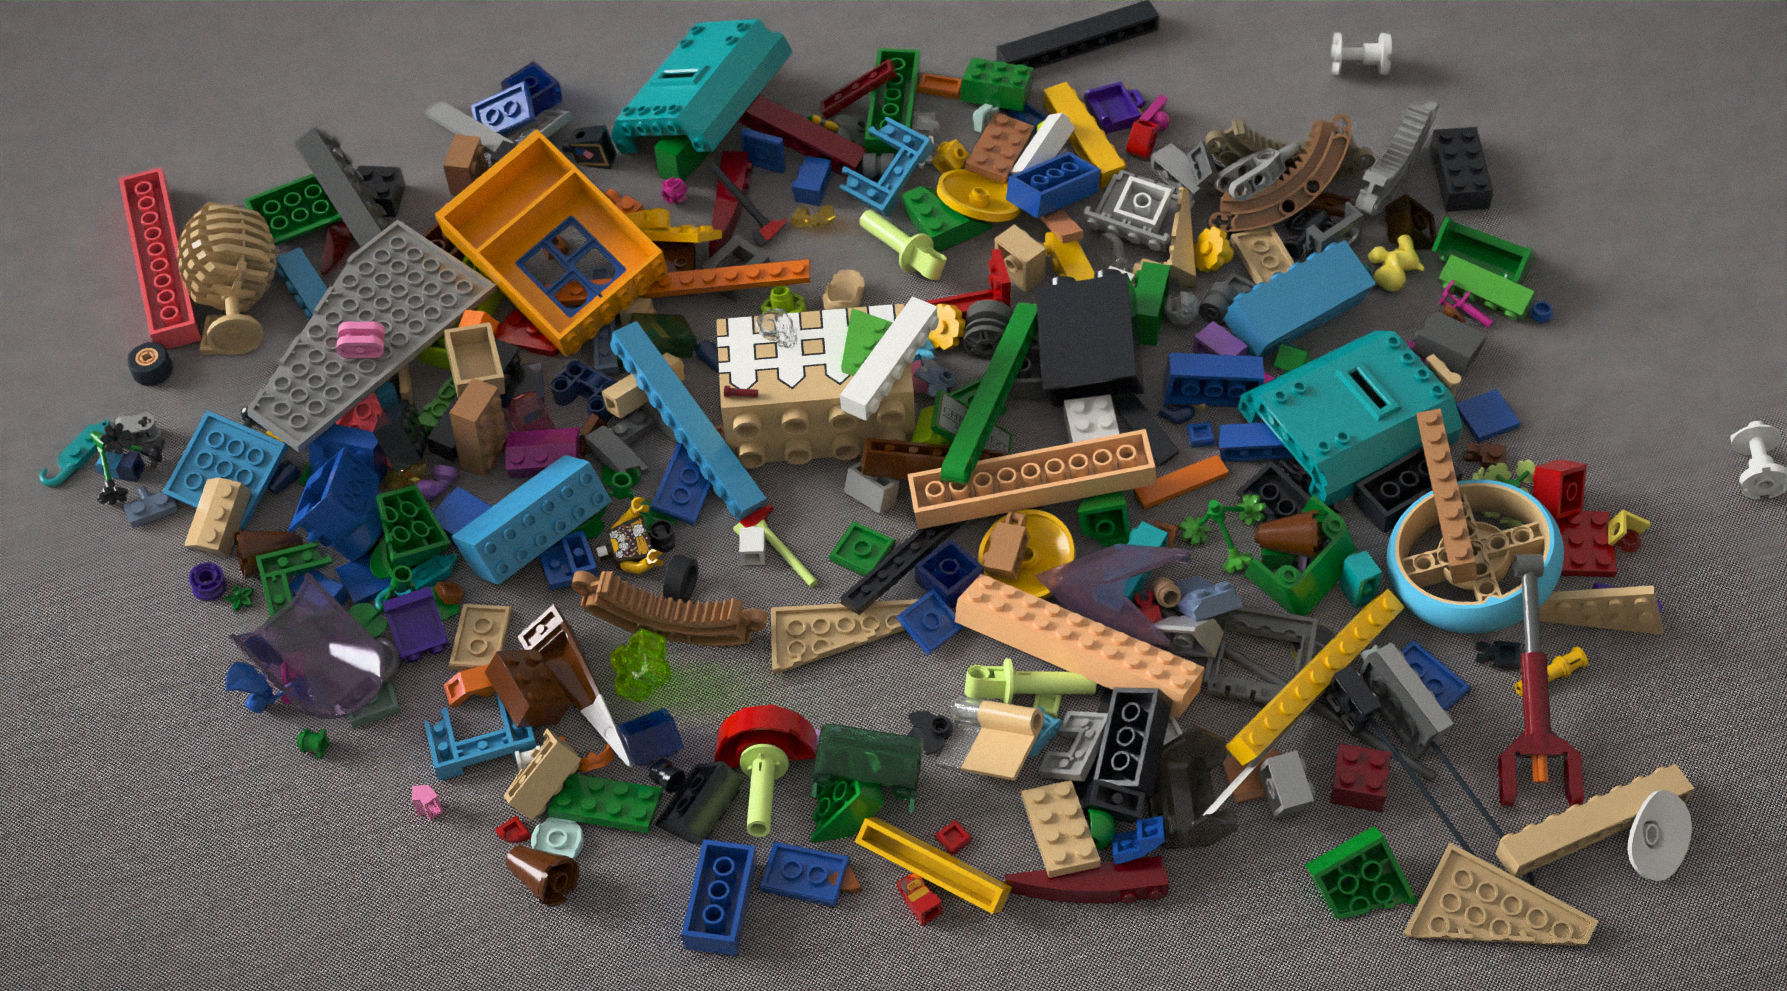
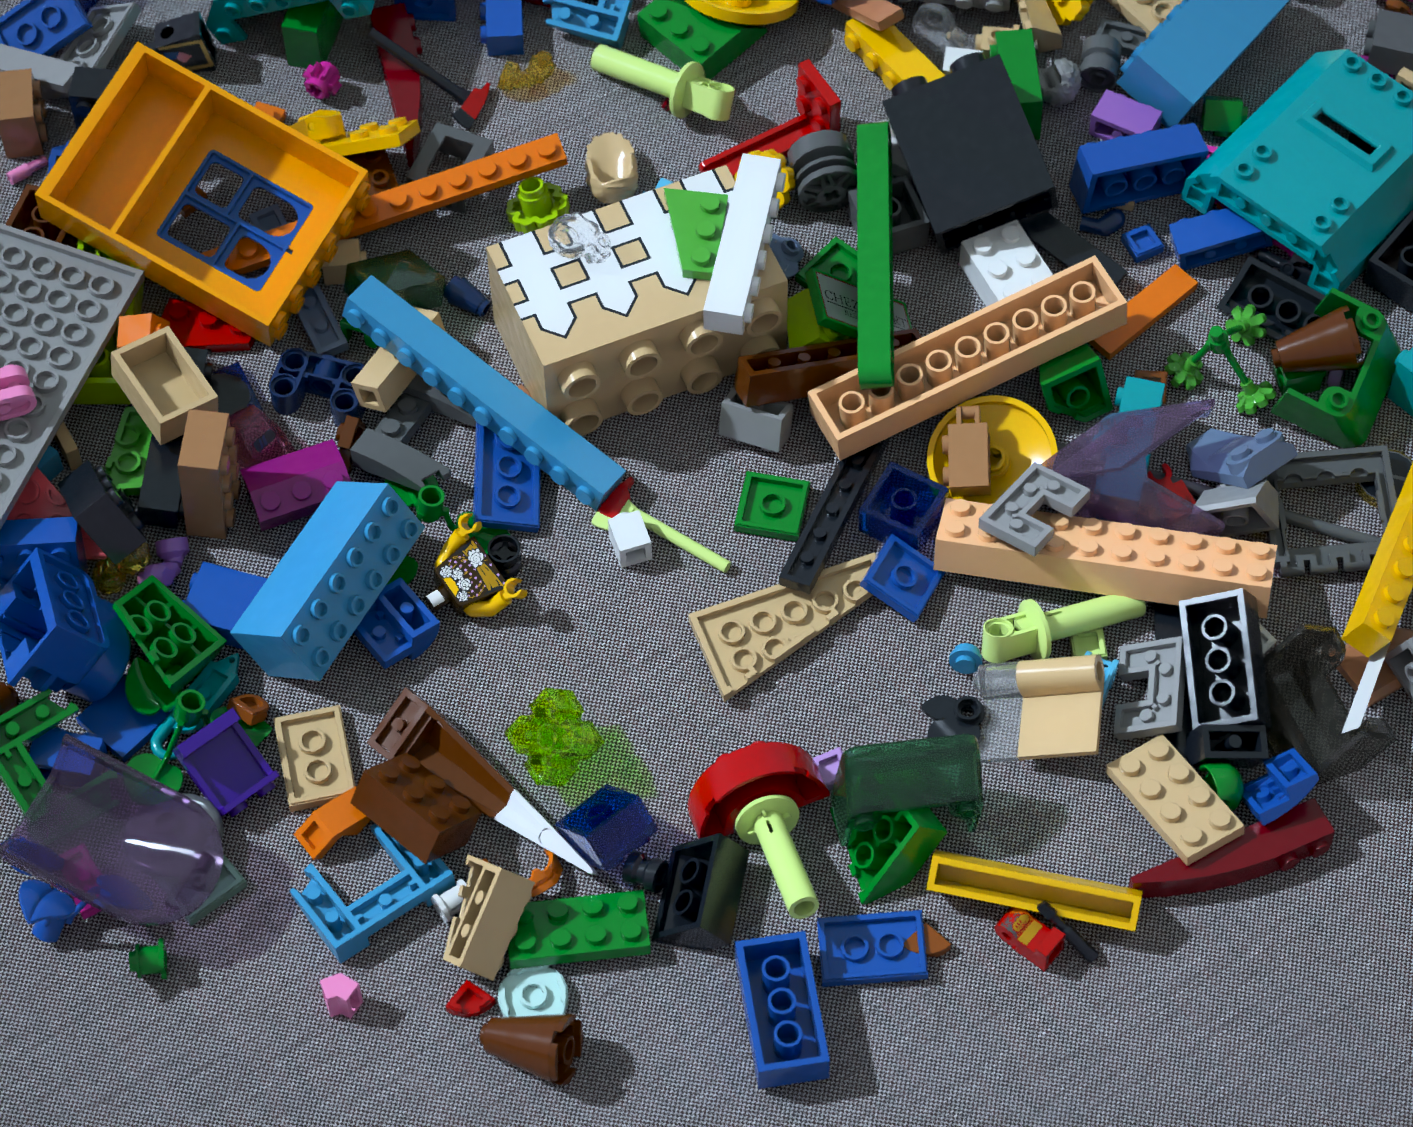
camera: 20 degrees left, 5 degrees up
medium nougat gear [571,571,768,646] -> none
black tyre [663,554,698,603] -> none
dark red piece [724,385,759,398] -> none
red tile [935,819,972,856] -> none
tan brick [995,224,1046,292] -> none
tan brick [1150,577,1181,608] -> none
none -> dark azure plate [949,643,983,674]
none -> light grey plate [978,462,1091,557]
none -> black piece [1037,901,1099,963]

